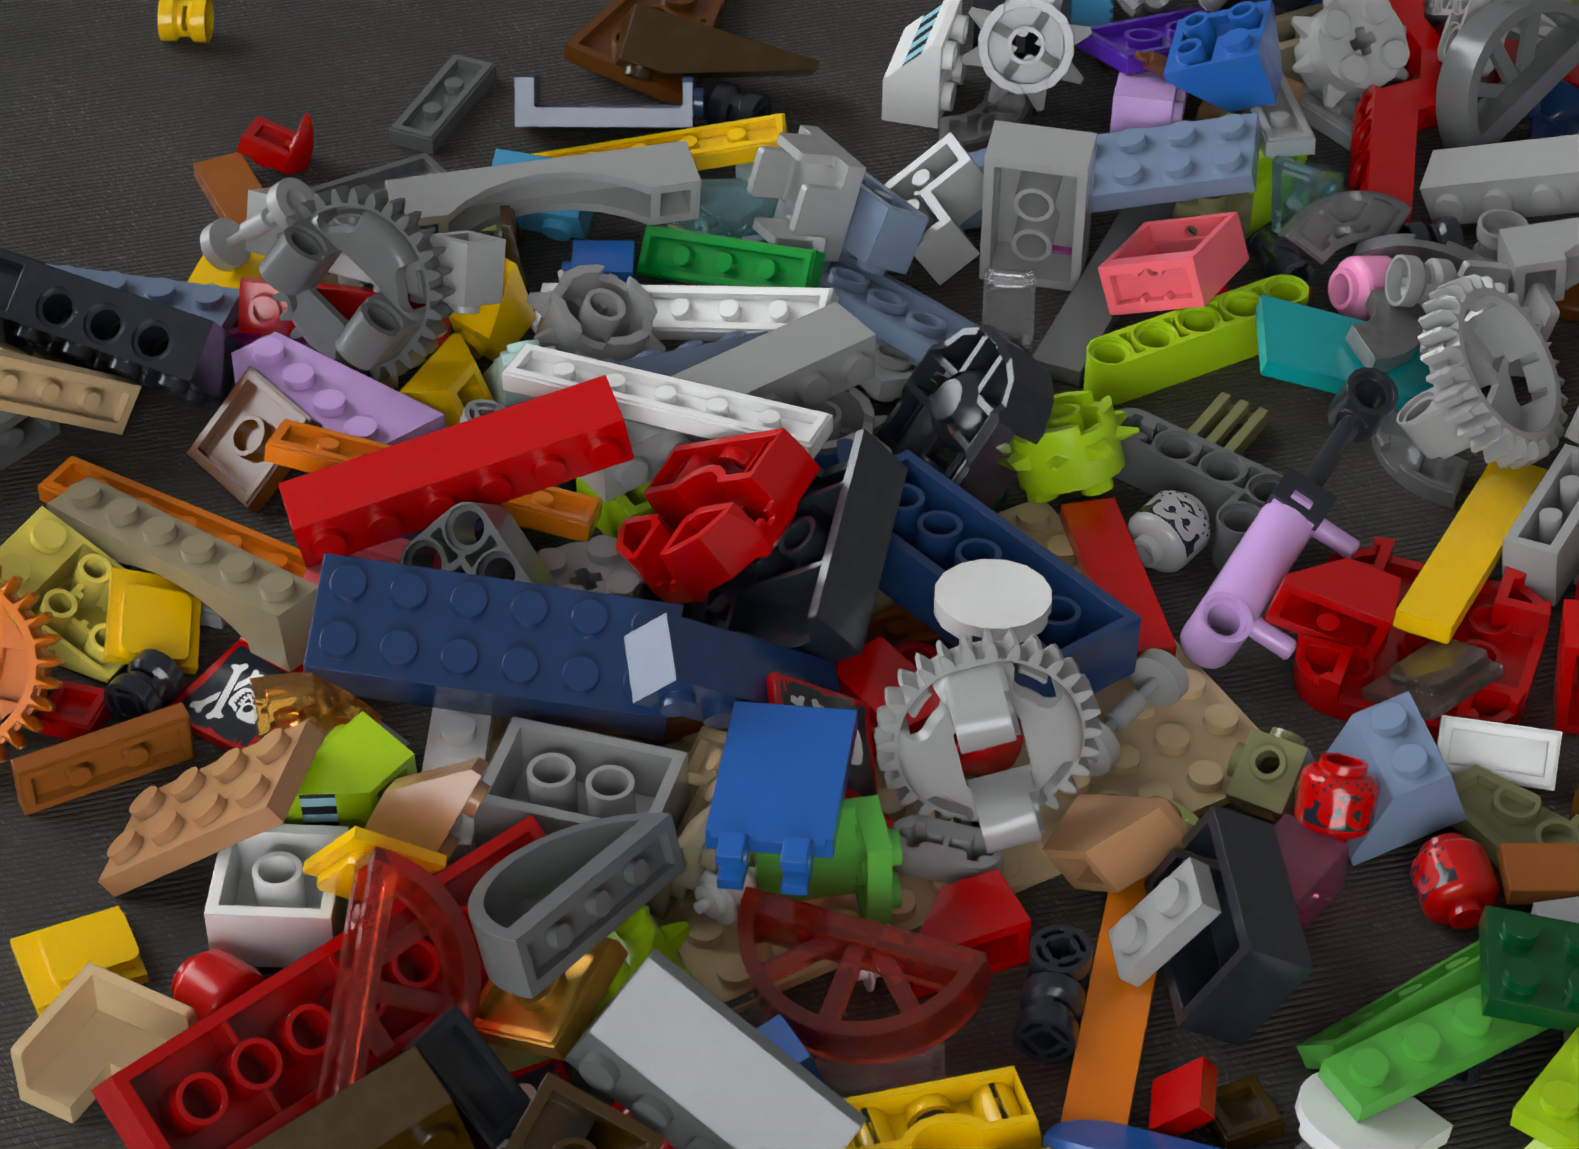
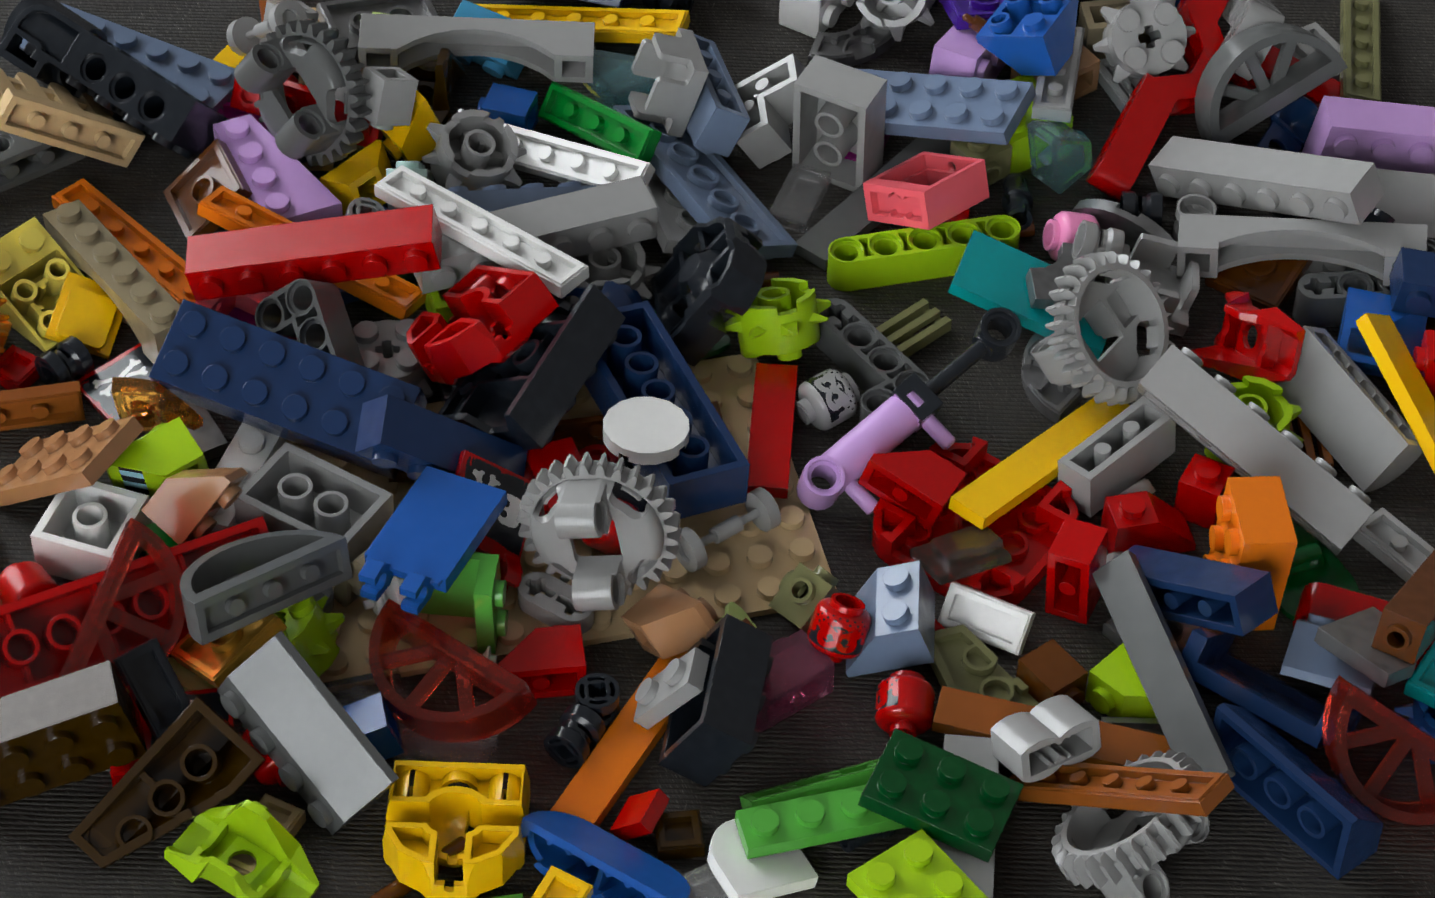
camera: 15 degrees right, 5 degrees up
yellow piece [303,826,447,907] -> none
flat silver tile [1278,191,1412,265] -> none

